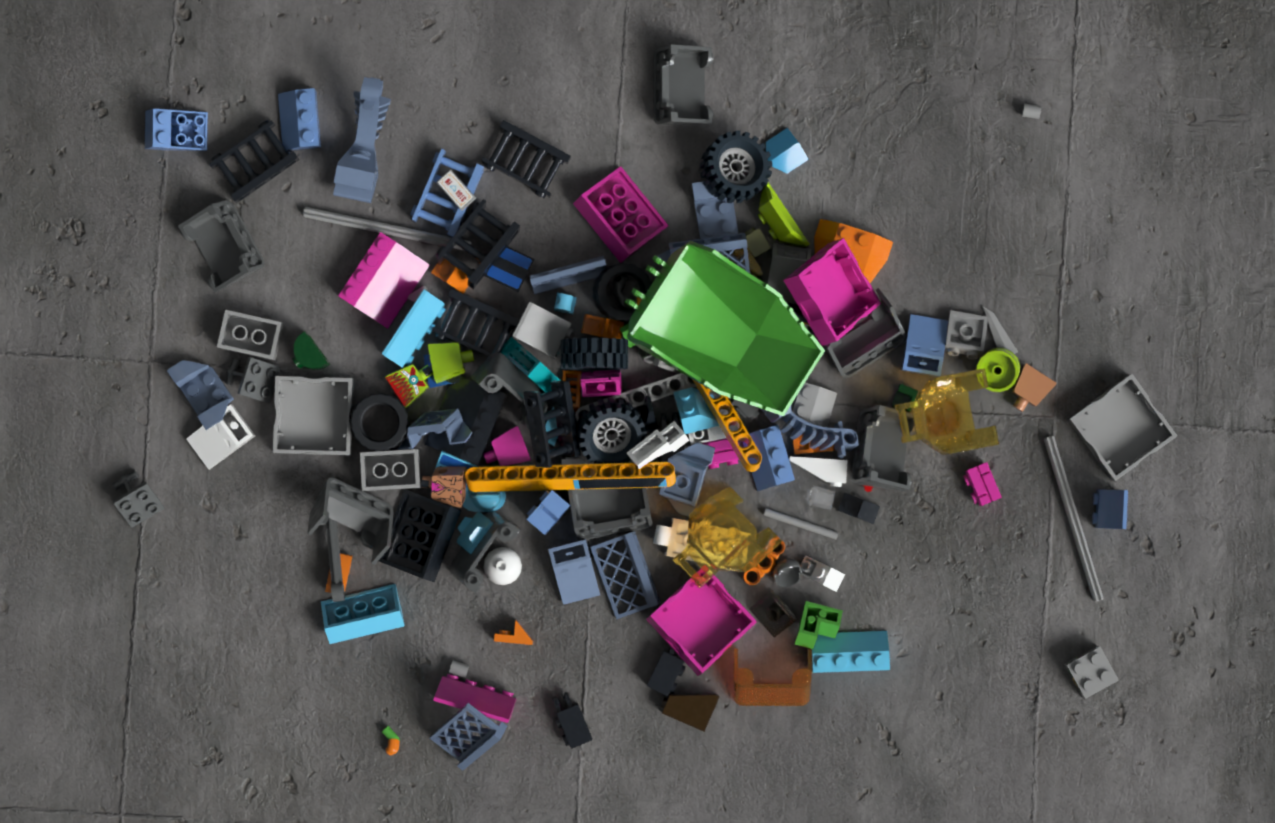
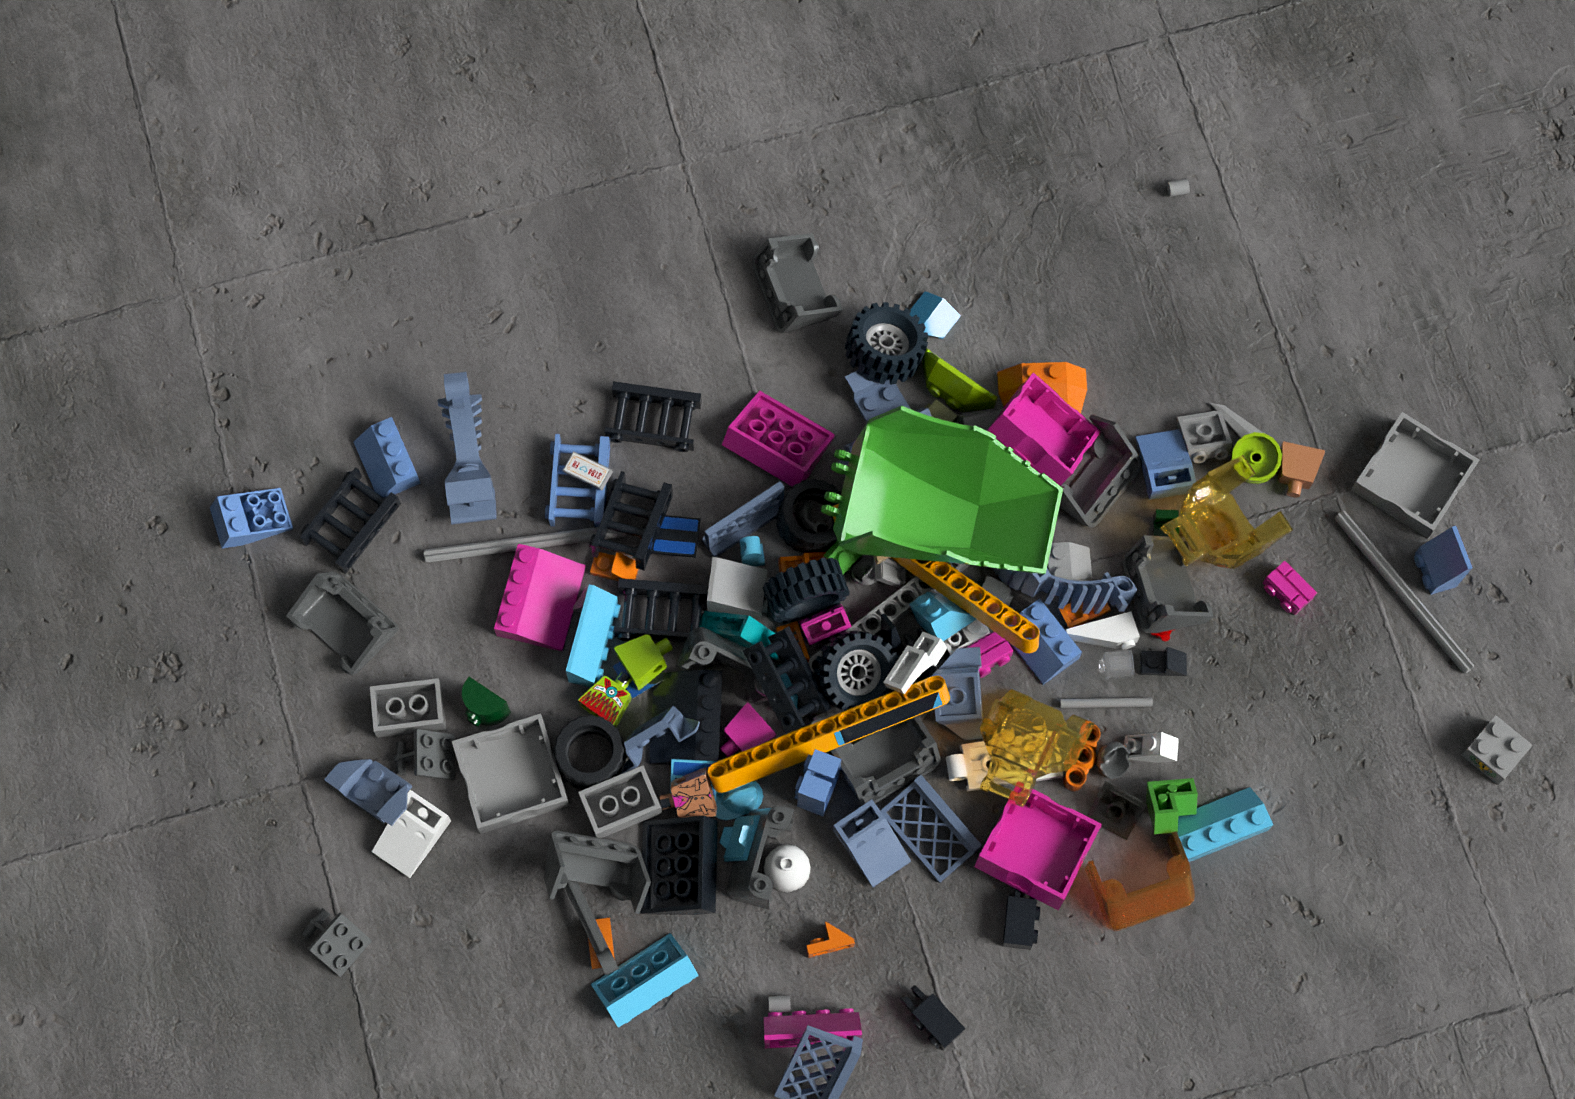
camera: 20 degrees left, 15 degrees down
dark brown slope [660,694,720,732] -> none

